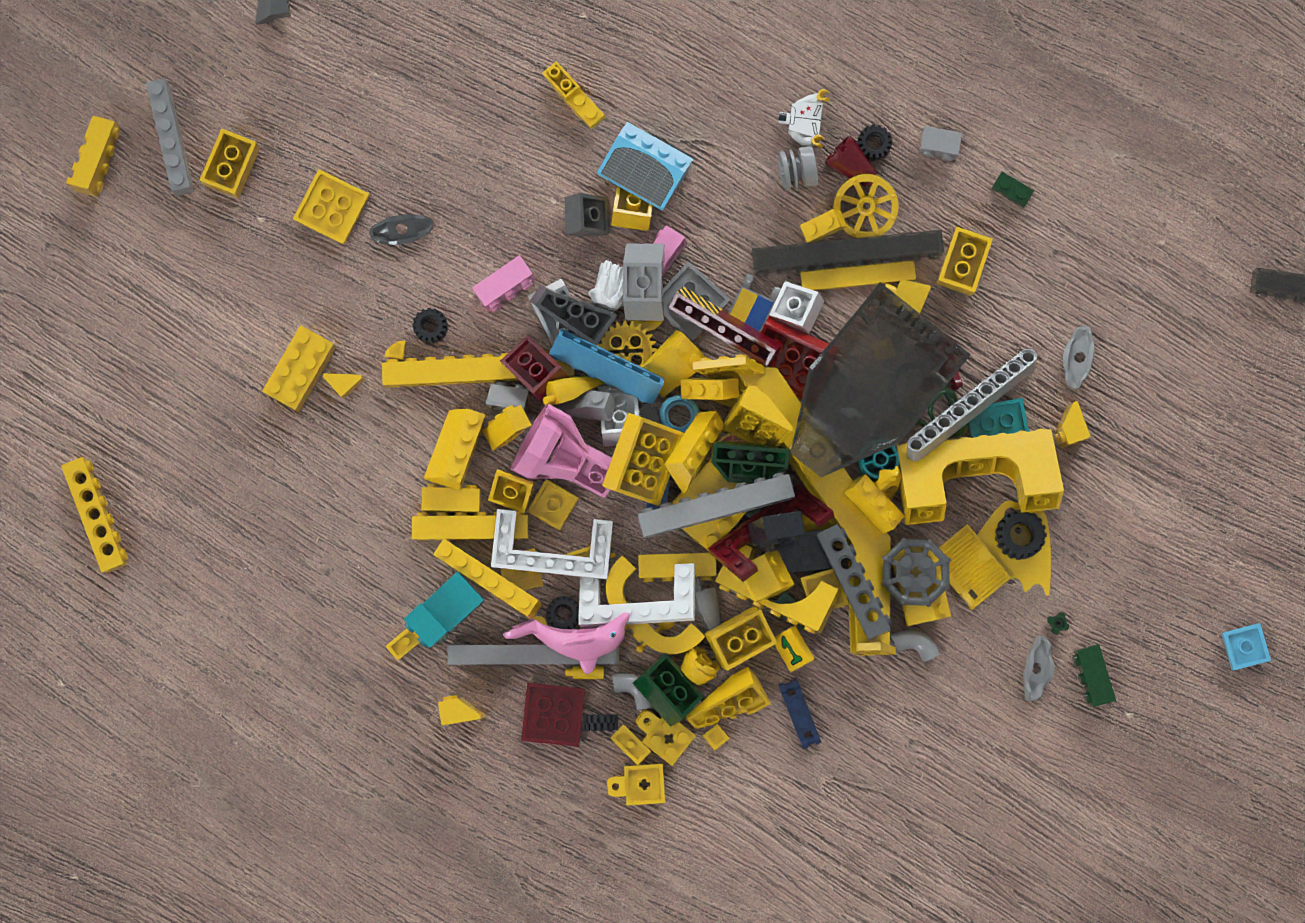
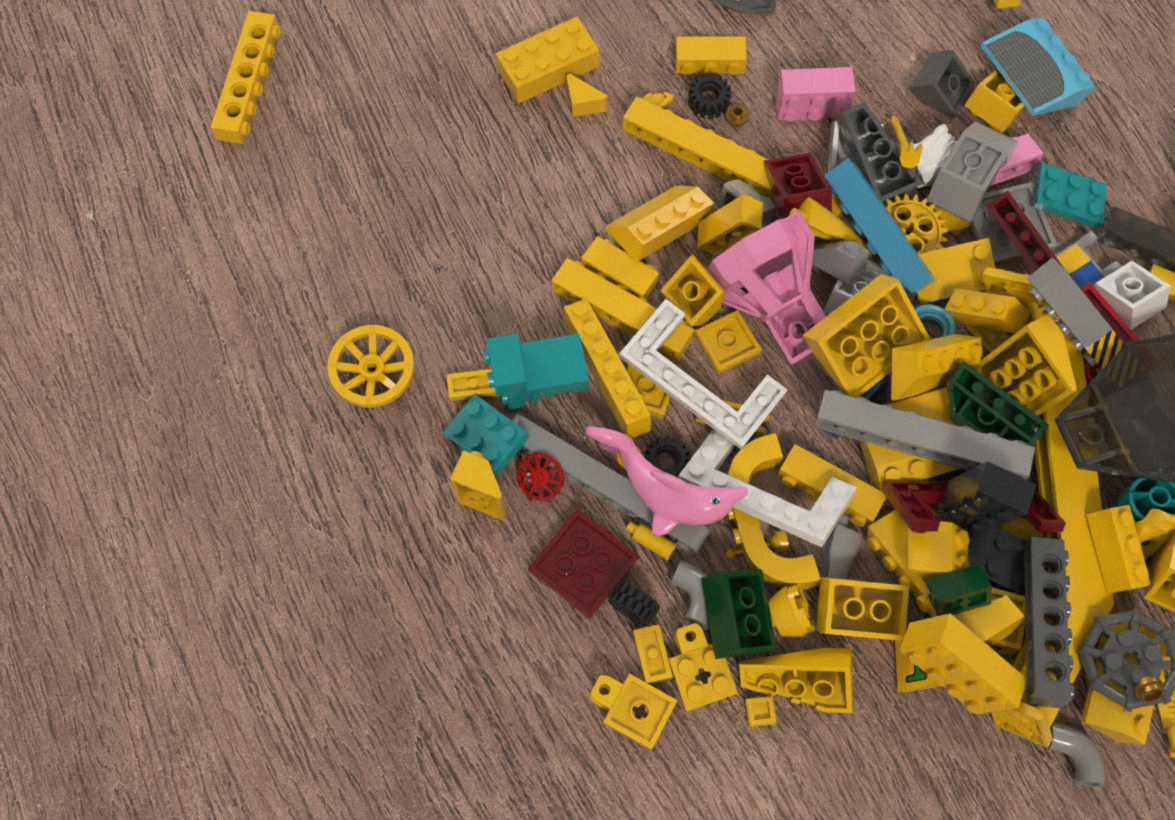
camera: 30 degrees right, 15 degrees down
dark blue plate [778,678,821,750] -> none
none -> yellow wheel [327,325,415,408]
none -> teal plate [443,394,530,476]
none -> red wheel [517,452,565,501]
none -> yellow brick [675,36,747,75]
none -> pearl gold plate [725,104,749,127]
none -> yellow piece [890,115,923,168]
none -> yellow brick [899,613,1027,715]
none -> dark green hinge [926,564,992,616]
none -> light grey brick [1026,257,1142,387]
none -> teal plate [1033,162,1107,229]
none -> pearl gold plate [1134,677,1164,703]

